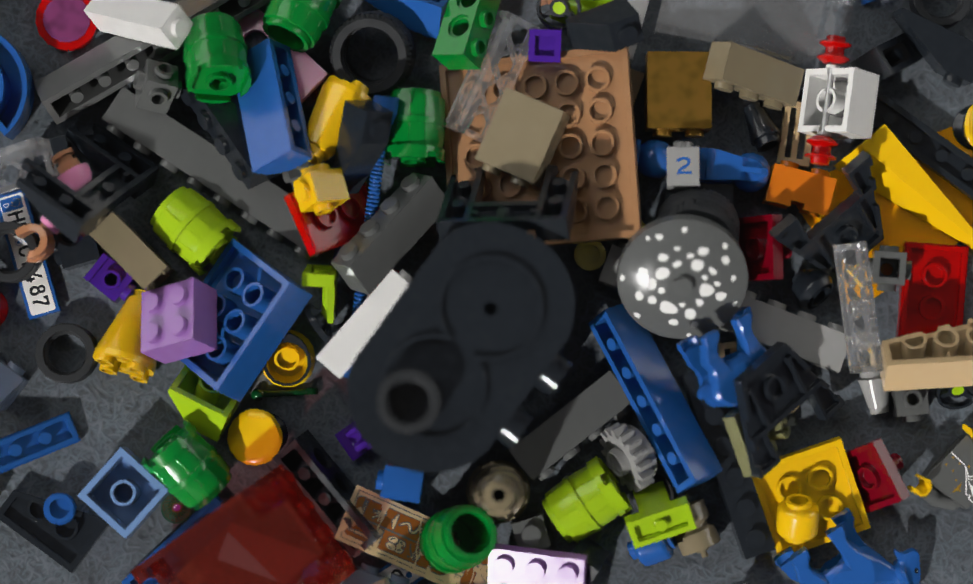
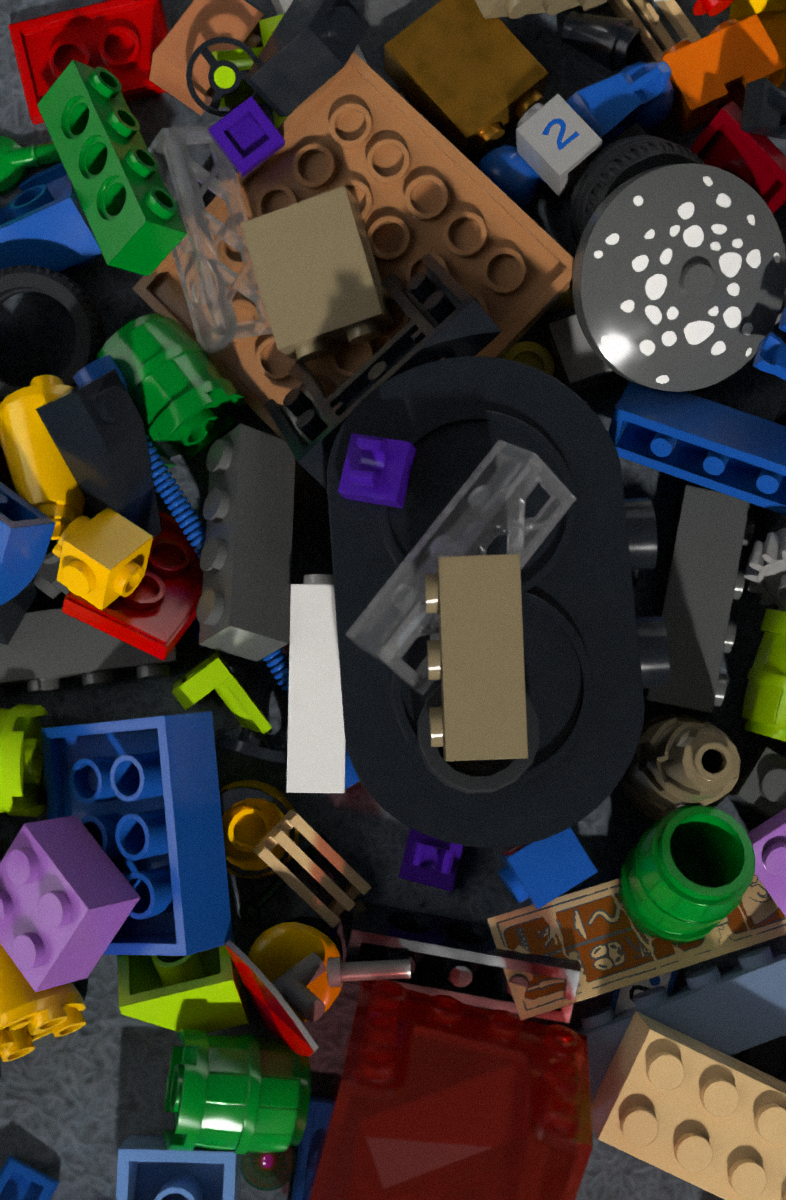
camera: 40 degrees left, 5 degrees down
none -> shield [225,940,326,1057]
none -> tan tile [252,809,372,928]
none -> light grey piece [327,957,411,987]
none -> dark purple tile [338,433,417,508]
none -> clear fence [345,440,576,695]
none -> dark tan brick [425,554,528,761]

